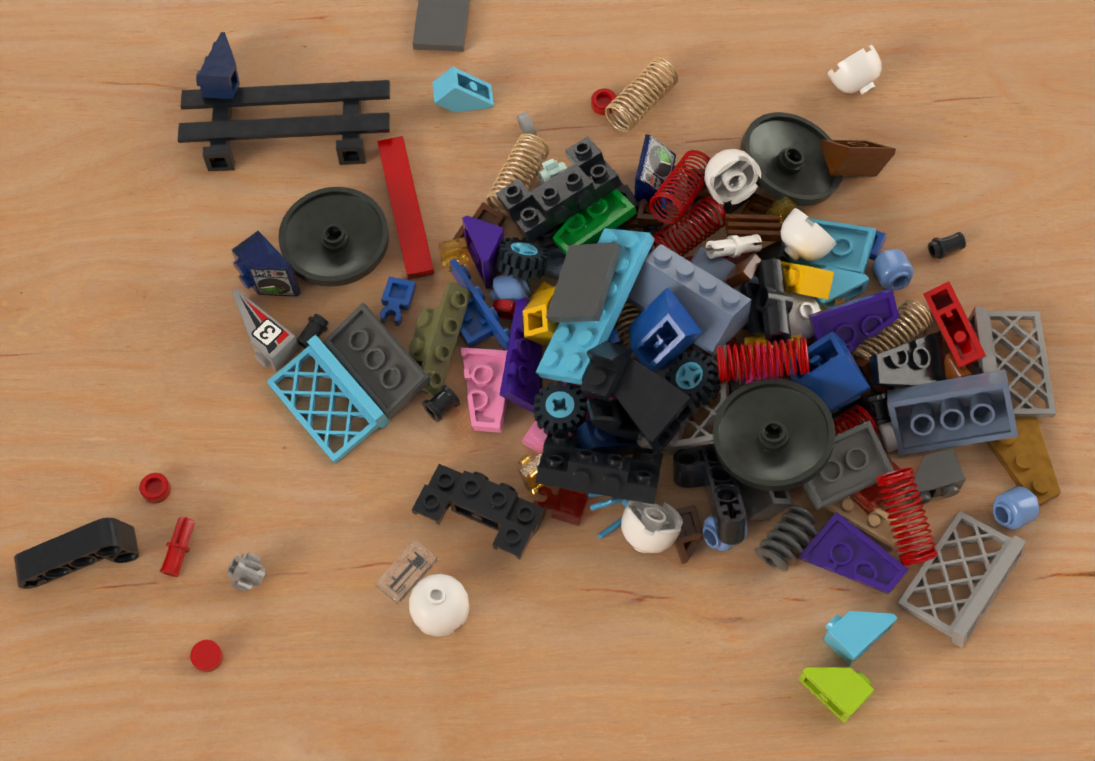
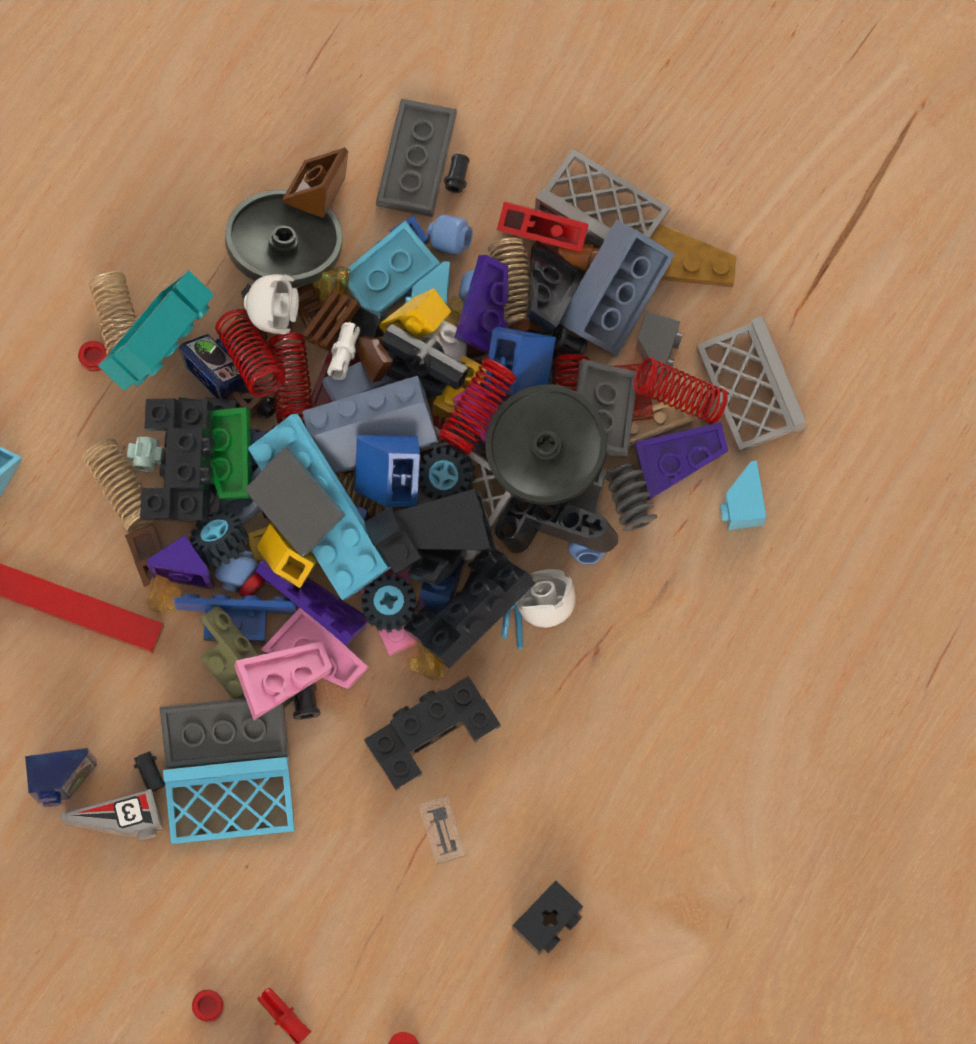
camera: 60 degrees left, 10 degrees up
light grey gear [227,552,265,592] -> none
pearl dark grey dish [278,187,389,287] -> none
blue plate [380,276,416,327] -> none
white cylinder [409,573,470,637] -> none
light grey tile [516,112,537,139] -> none
clear red plate [533,486,588,526] -> none
reddish brown slope [674,505,702,564] -> none
white cylinder [781,208,837,262] -> none
lime slope [798,667,874,723] -> none
white cylinder [827,45,882,95] -> none
light grey tile [877,422,897,453] -> none
medium blue head [993,486,1039,530] -> none
none -> teal piece [98,270,214,391]
none -> bright pink wing [234,641,332,720]
none -> dark grey tile [376,99,457,217]
none -> black brick [512,880,583,955]

